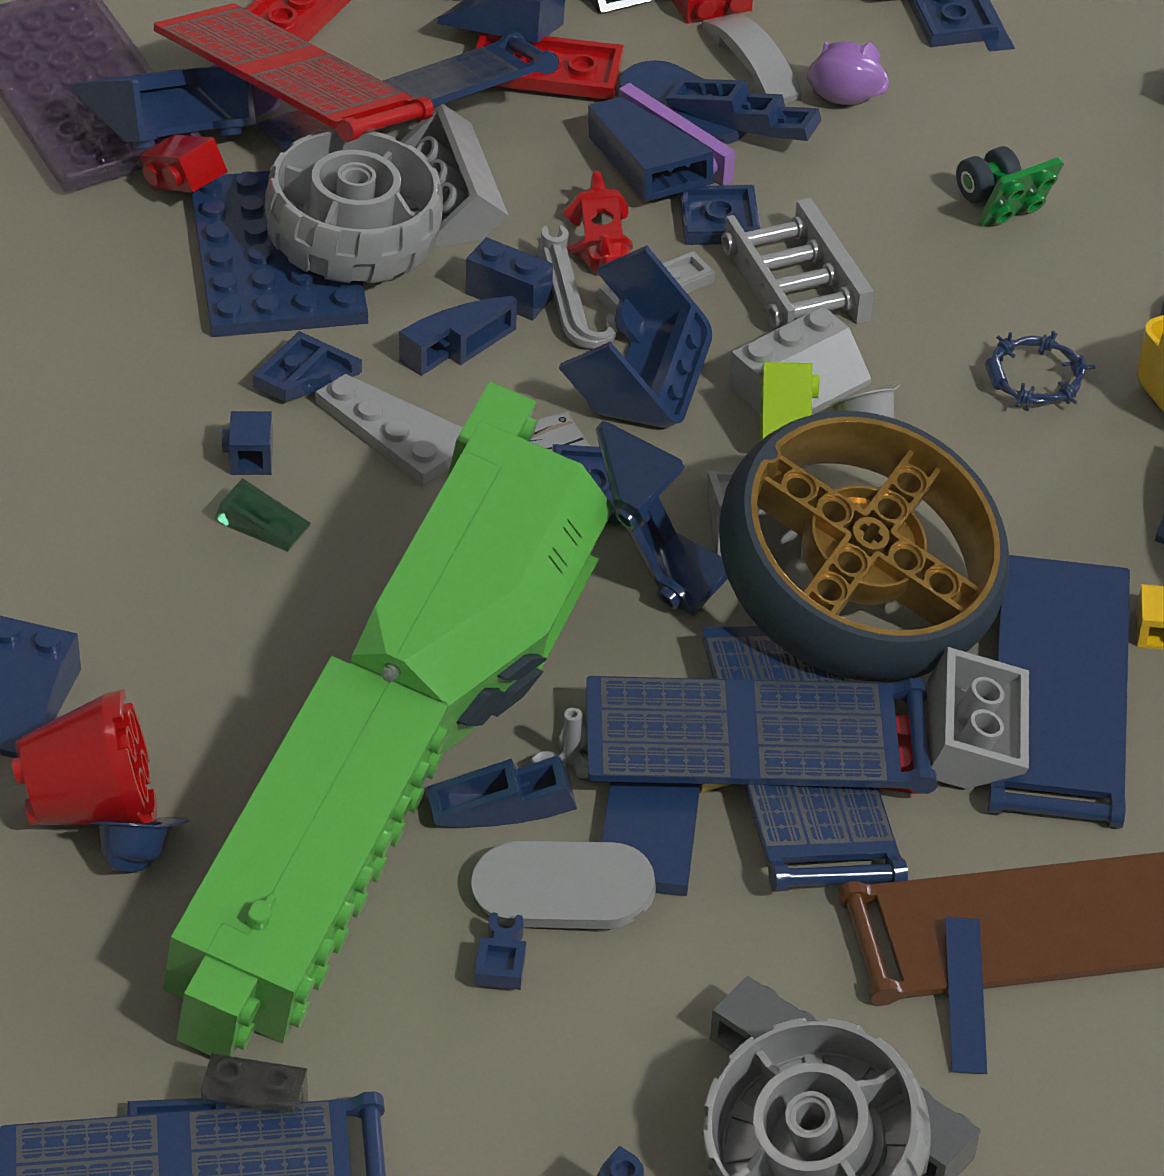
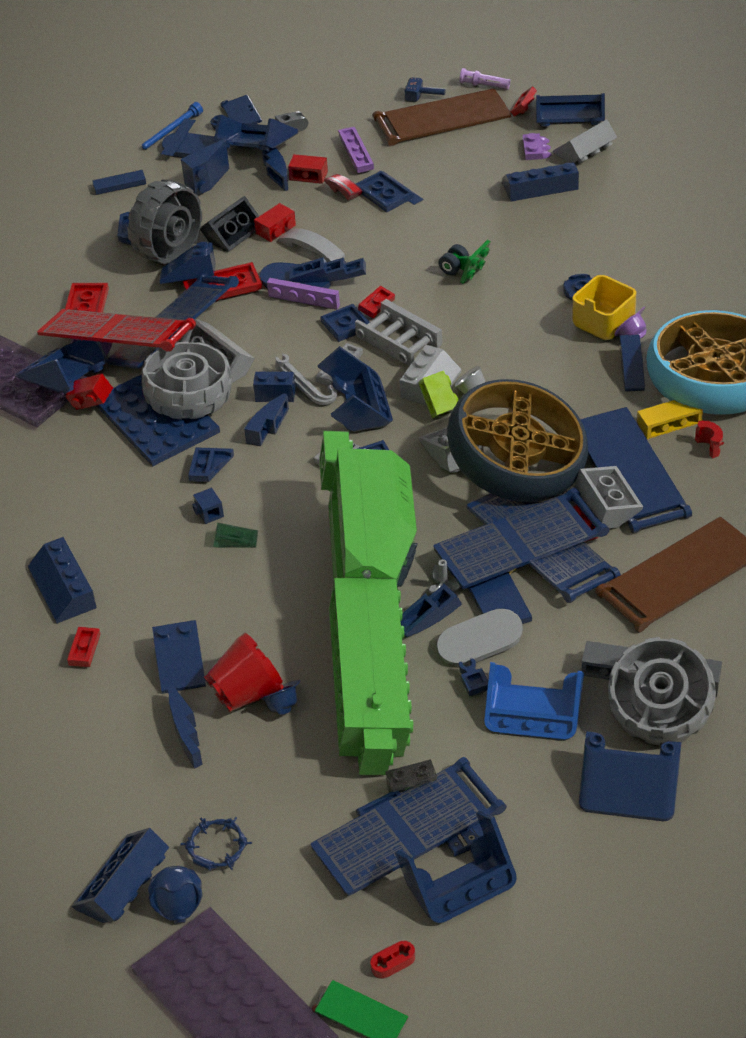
camera: 20 degrees left, 0 degrees up
light grey wing [315,374,463,486] -> none
red piece [563,170,633,275] -> none
dark blue slope [588,97,713,202] -> none
dark blue windscreen [595,421,728,616] -> none
medium lavender helmet [807,41,889,105] -> none
dark blue sticker [945,917,987,1074] -> none
dark blue piece [985,331,1095,411] -> none
none -> red plate [358,285,395,318]
none -> blue windscreen [484,662,584,739]

